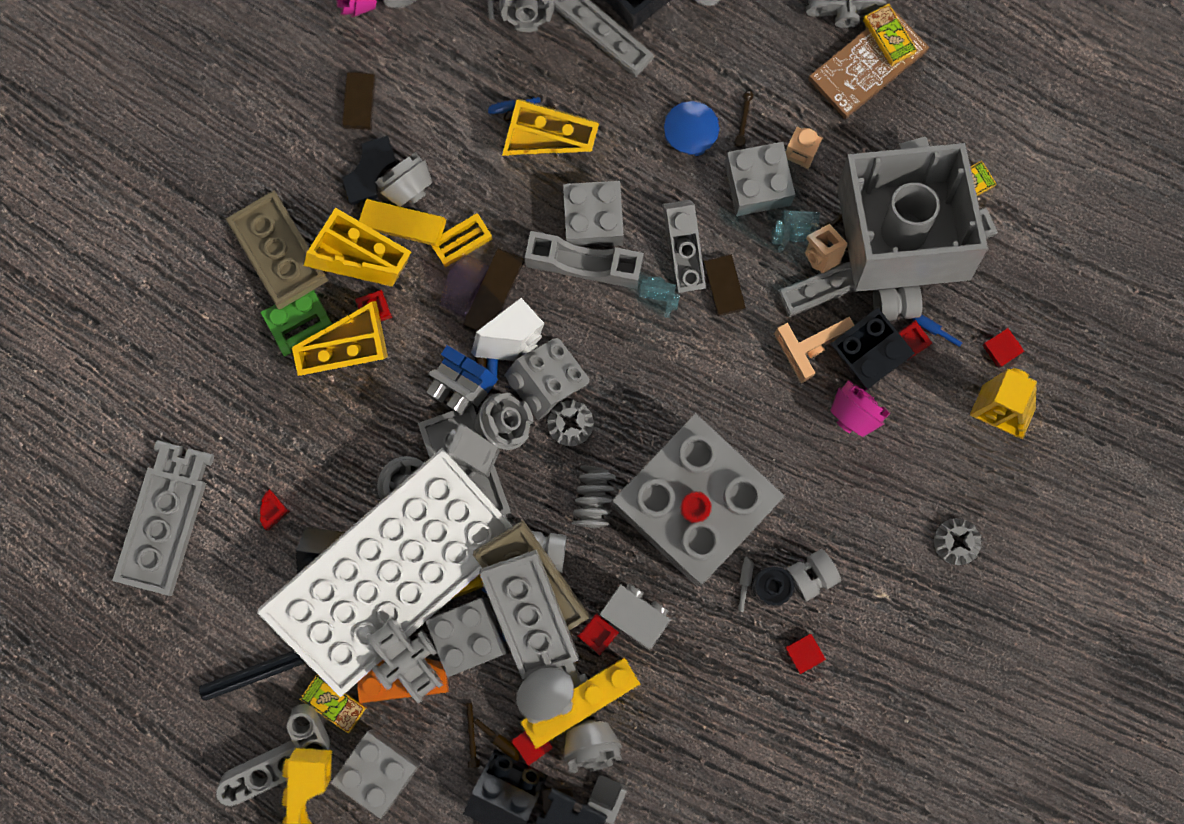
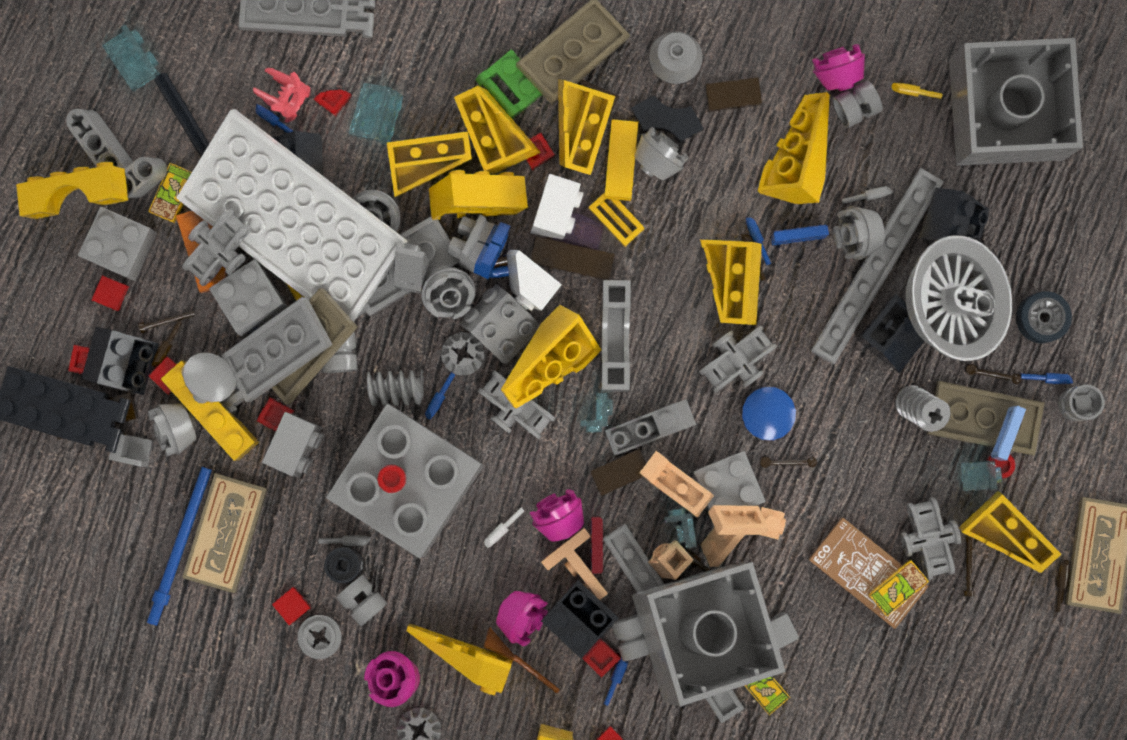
camera: 75 degrees right, 5 degrees up
light grey brick [563,181,624,248] -> none
none -> red tile [92,276,129,311]
none -> clear light blue bracket [102,24,160,92]
none -> blue bar [147,467,212,626]
none -> tile [182,473,268,593]
none -> coral piece [253,68,311,123]
none -> blue piece [256,104,293,133]
none -> light grey gear [298,615,342,659]
none -> clear light blue bracket [348,83,403,146]
none -> dark pink cone [364,651,420,707]
none -> yellow wedge [387,132,472,197]
none -> yellow wedge [406,624,513,695]
none -> blue piece [425,372,455,420]
none -> yellow wedge [429,170,528,220]
none -> light grey axle [478,370,556,439]
none -> white piece [484,508,524,548]
none -> dark orange piece [484,627,559,693]
none -> yellow wedge [500,305,601,409]
none -> white slope [530,174,583,239]
none -> dark pink cone [530,489,584,542]
none -> dark red tile [591,516,603,574]
none -> light nougat bracket [640,451,714,518]
none -> light grey cone [649,31,703,84]
none -> light grey axle [699,325,778,393]
none -> light nougat bracket [700,505,768,567]
none -> yellow wedge [758,92,830,204]
none -> blue tile [771,224,829,246]

